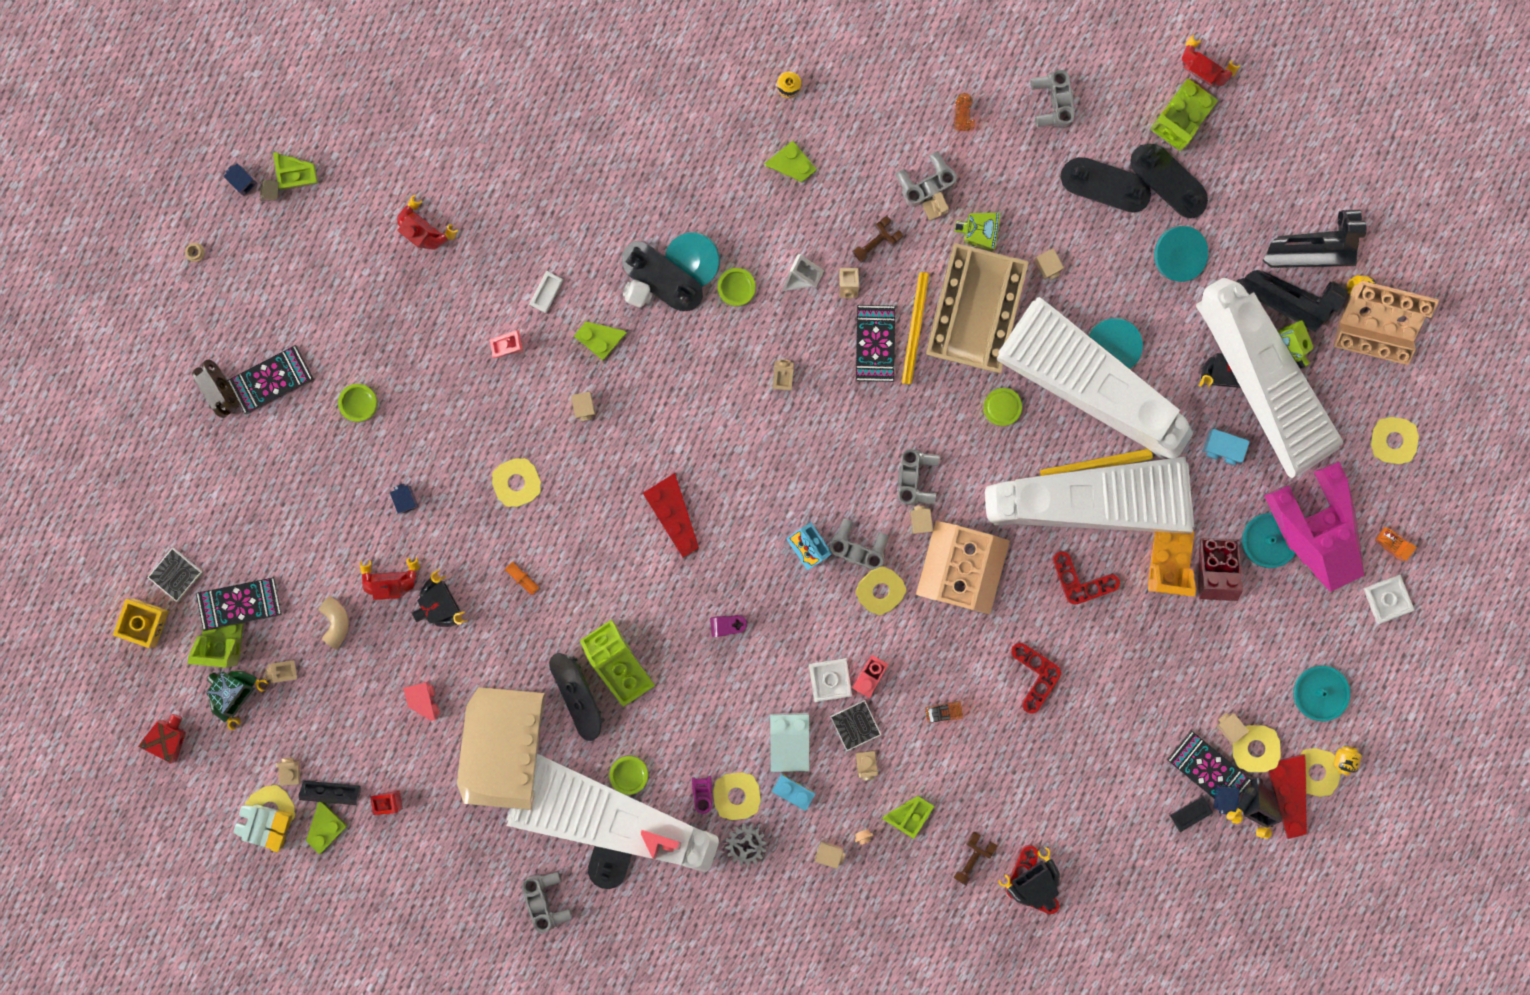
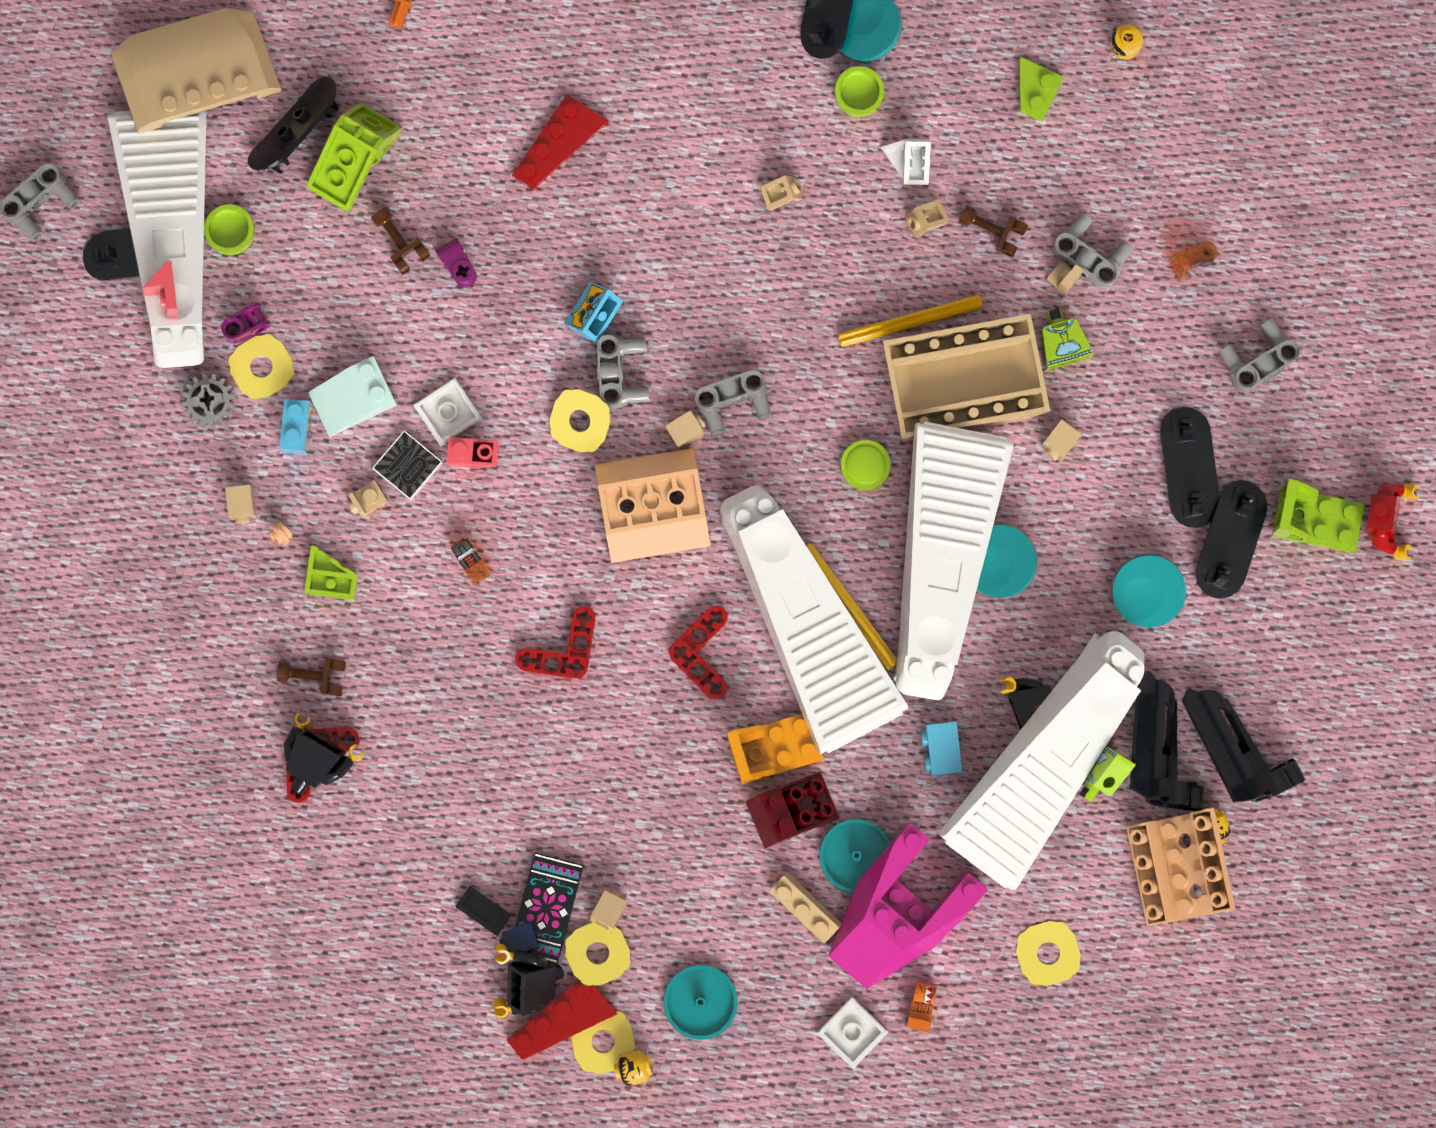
camera: 65 degrees right, 5 degrees down
black tile [856,305,895,382] -> none
none -> reddish brown bar [371,207,430,275]
none -> tan plate [769,872,842,944]

